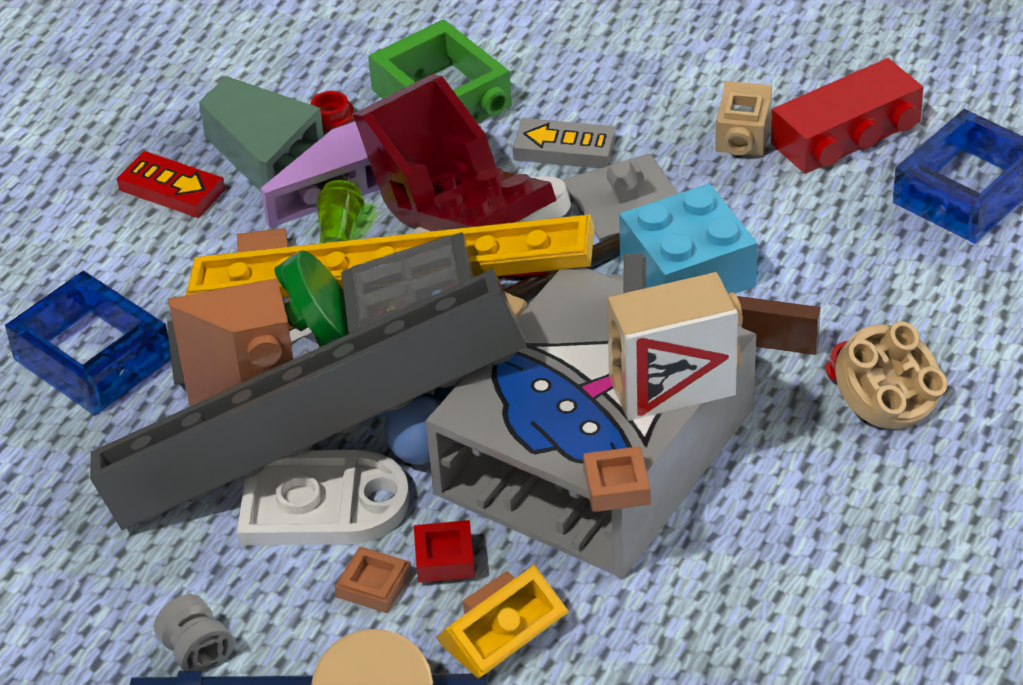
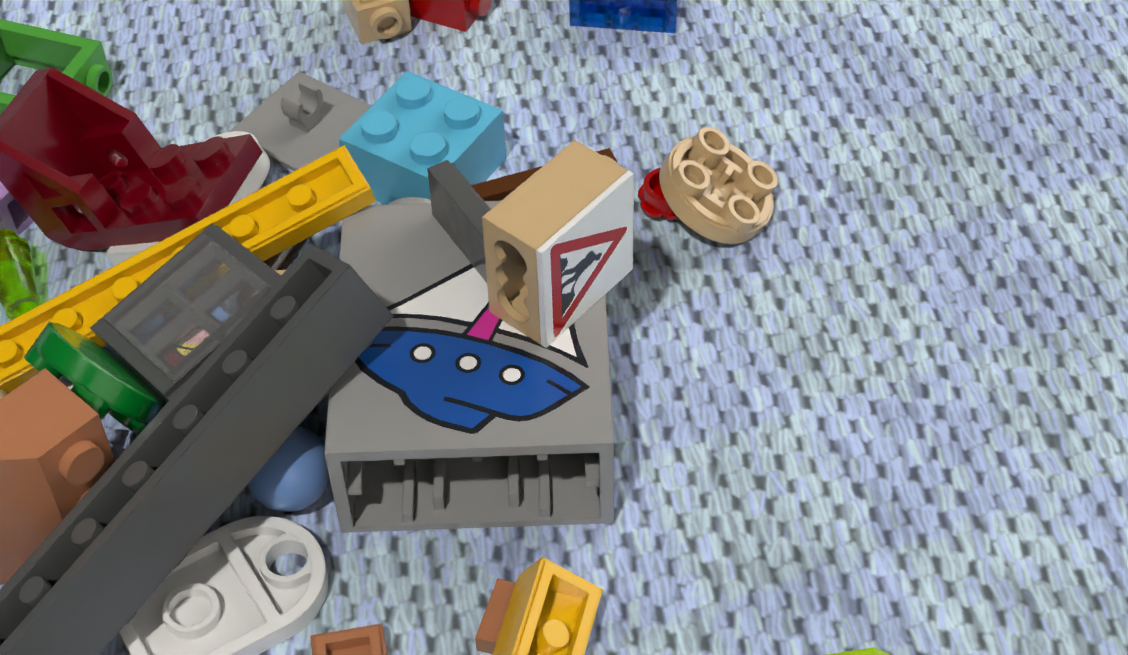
camera: 35 degrees left, 5 degrees up
red plate [413,520,475,583] -> none
light grey tile [513,118,616,168] -> none
nougat tile [583,446,651,512] -> none

